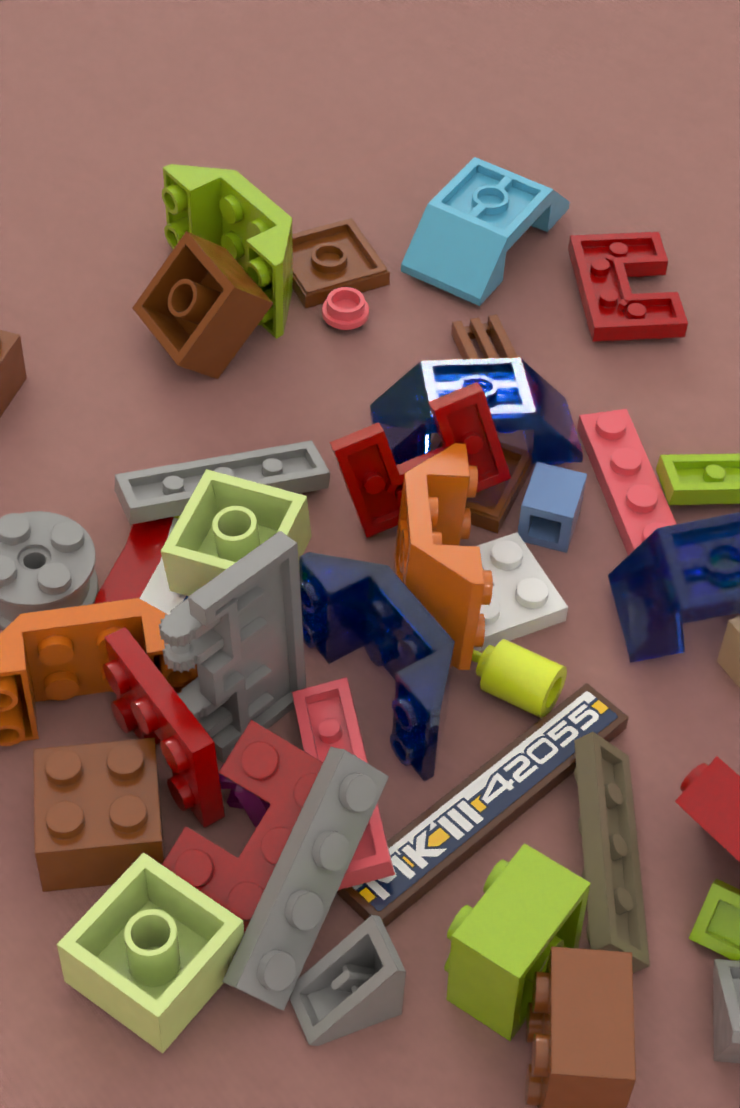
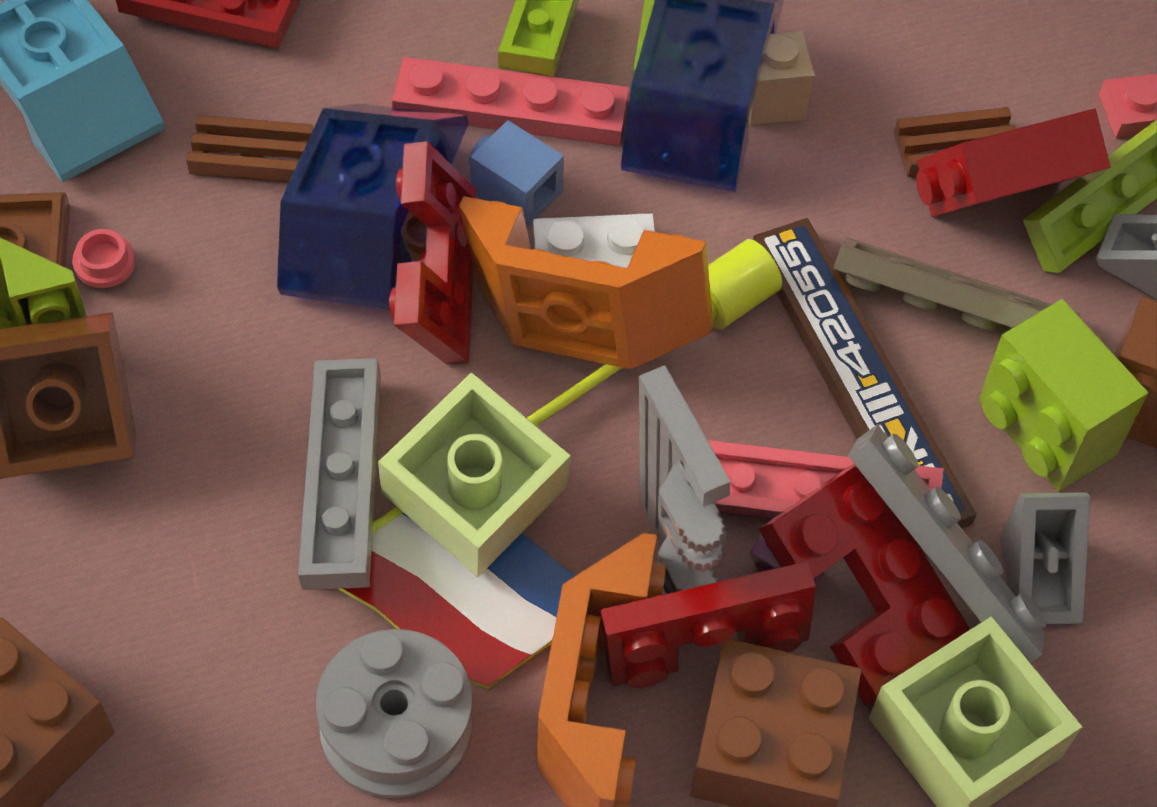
camera: 70 degrees left, 10 degrees up
clear blue slope [299,552,455,782] -> none

